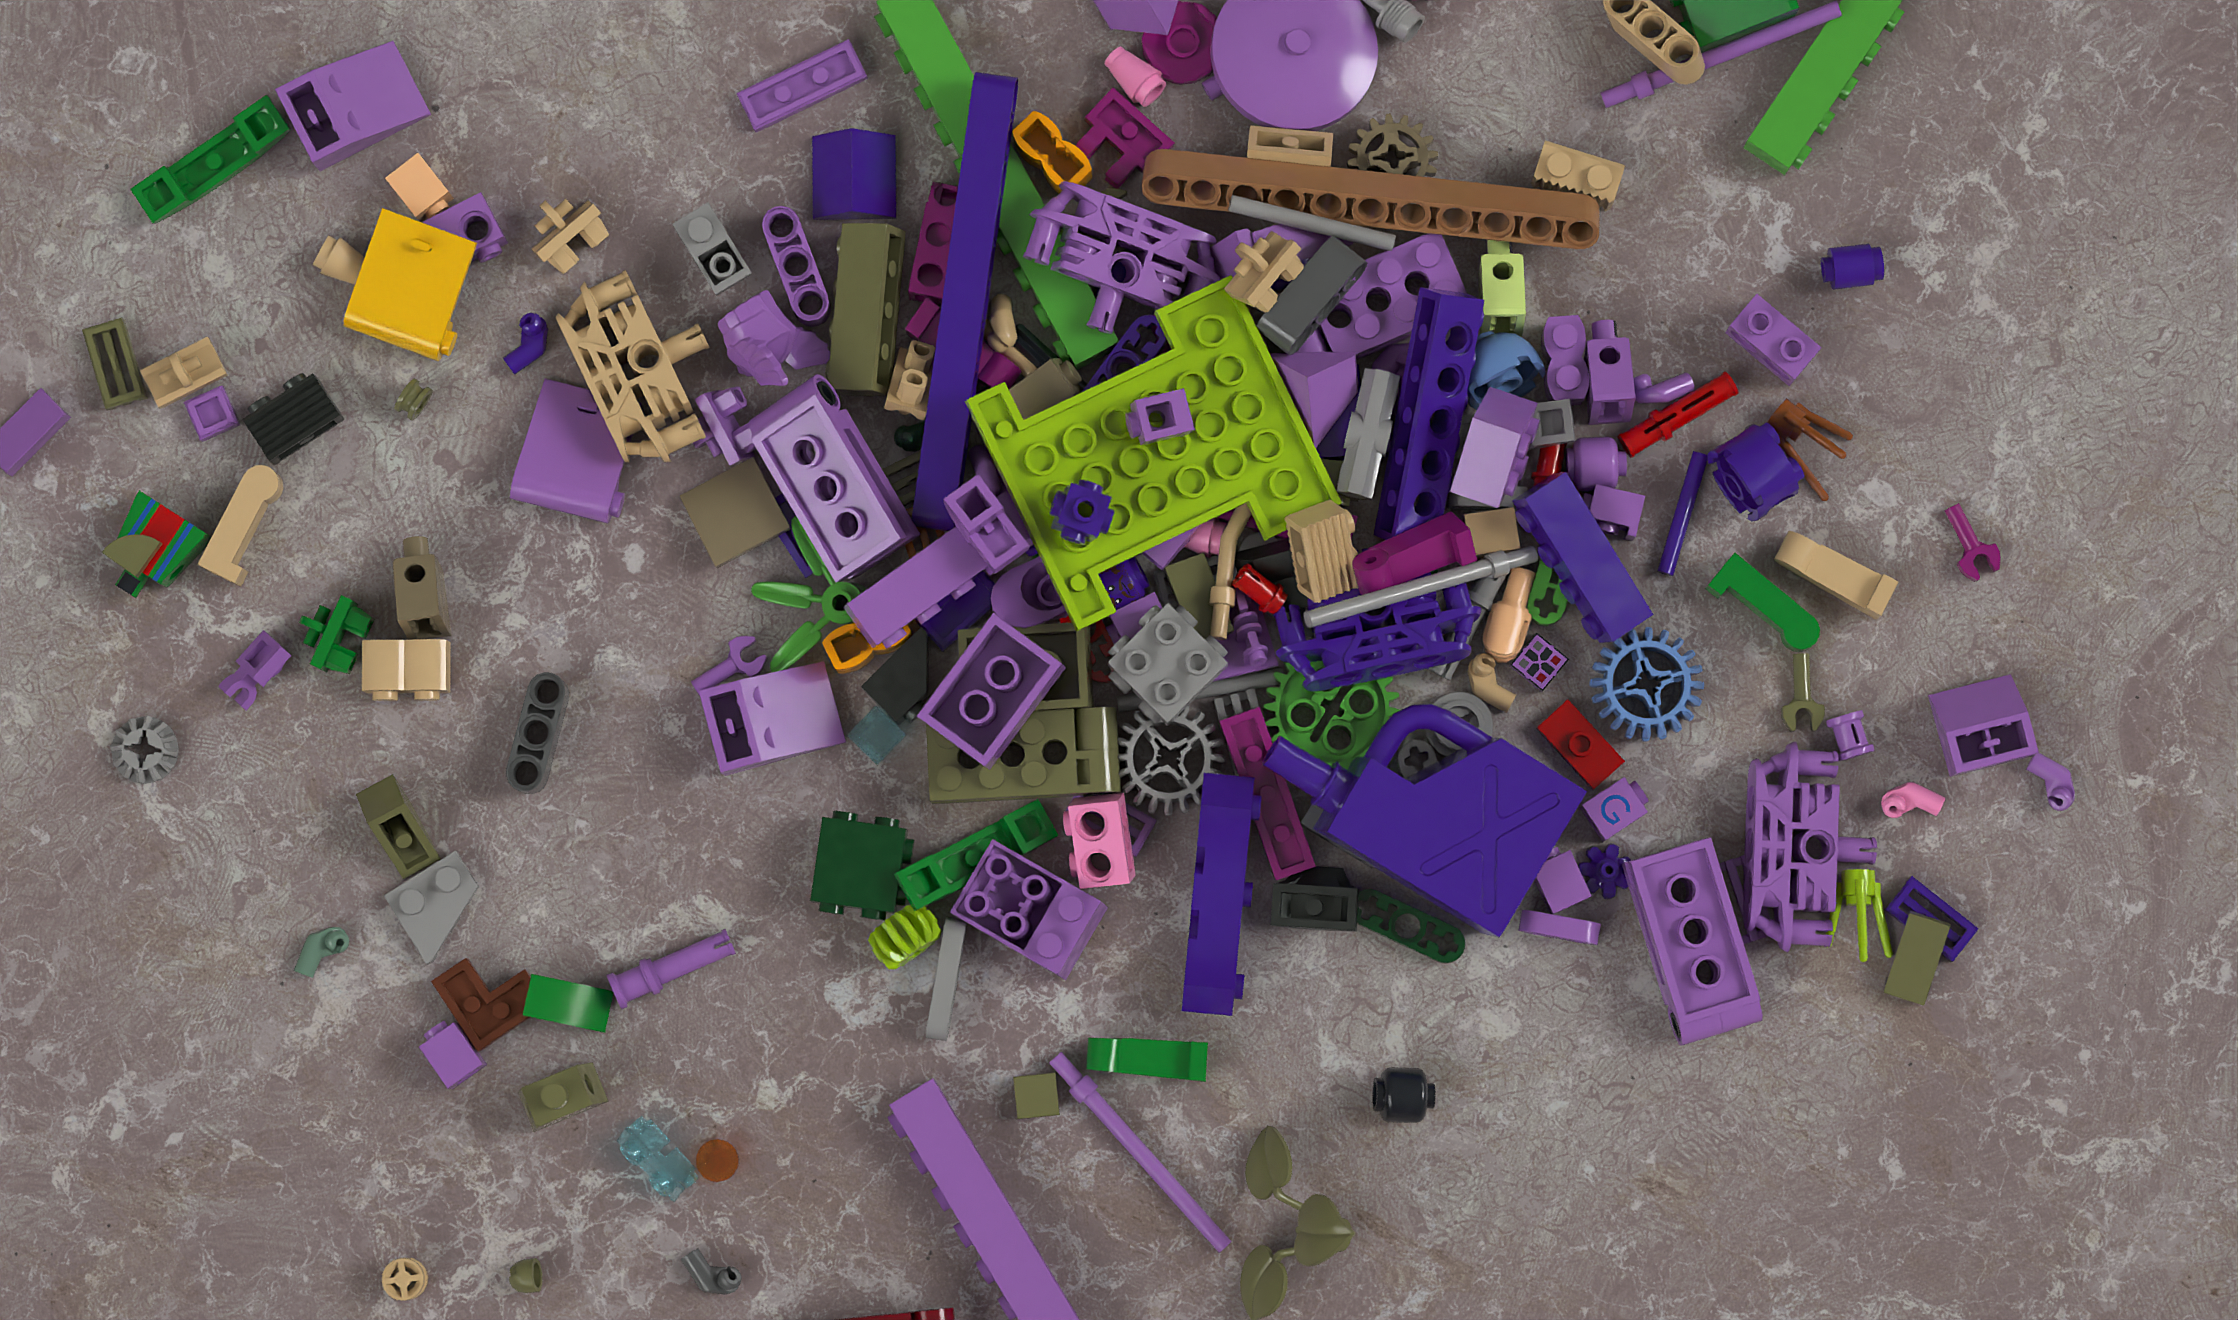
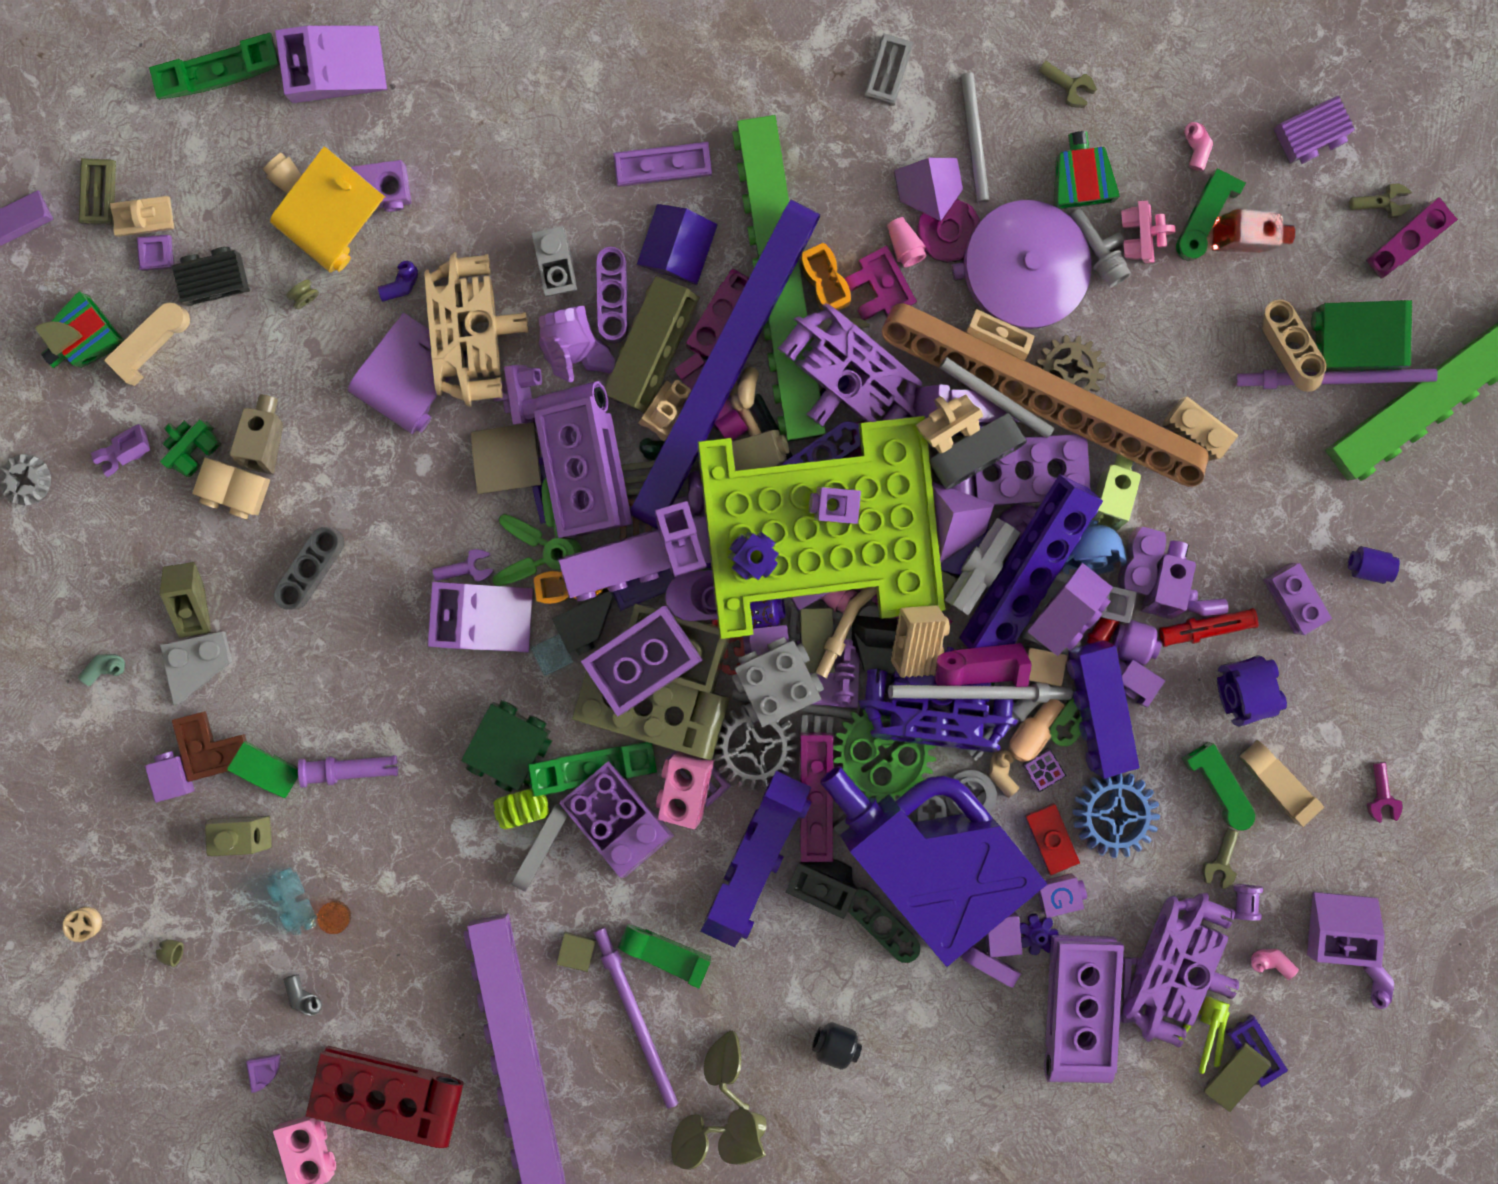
camera: 15 degrees right, 5 degrees up
light nougat brick [385,153,454,222] -> none
tan hips [531,199,609,274] -> none
red pin [1232,563,1288,615] -> none
dark purple bar [1657,451,1708,576] -> none
dark orange plant [1767,399,1853,501] -> none

